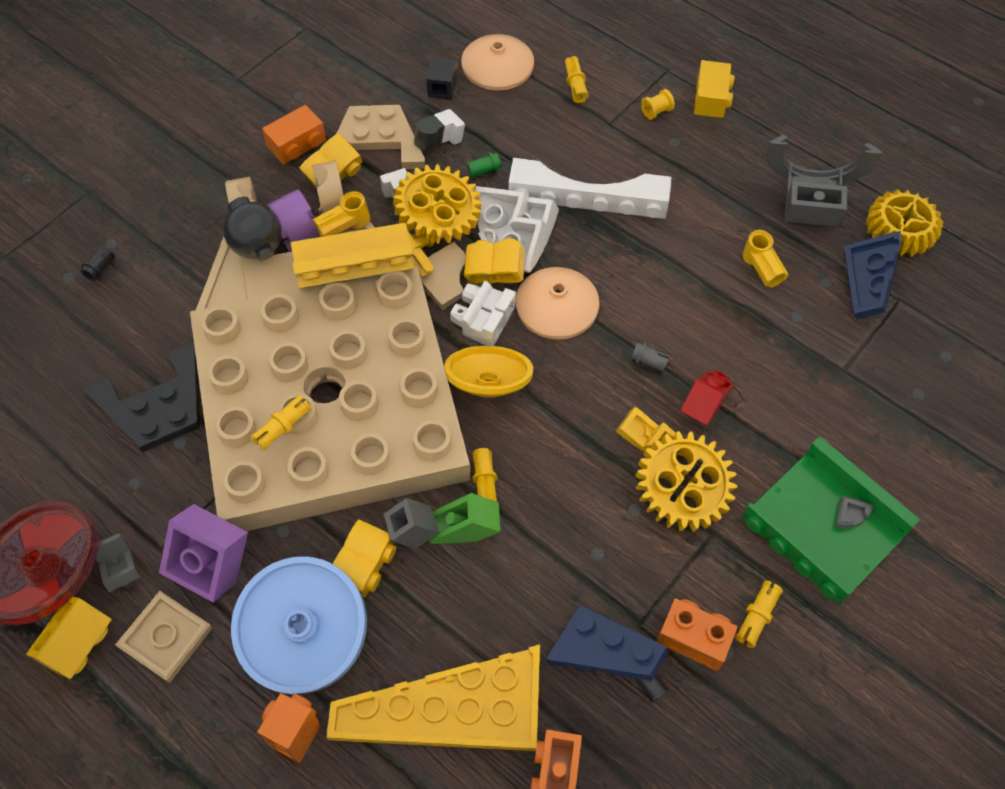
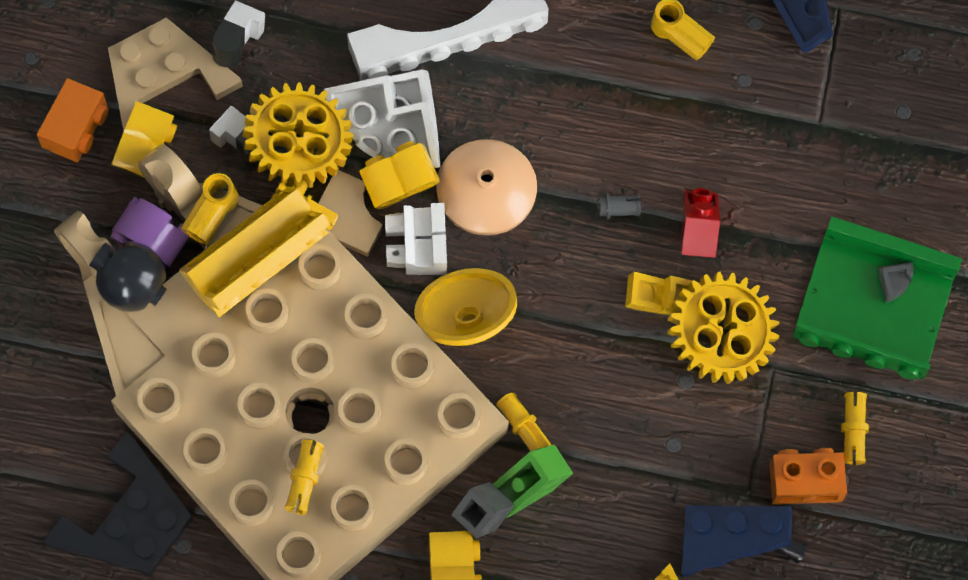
camera: 30 degrees left, 10 degrees up
green pin [467,152,501,178] -> none

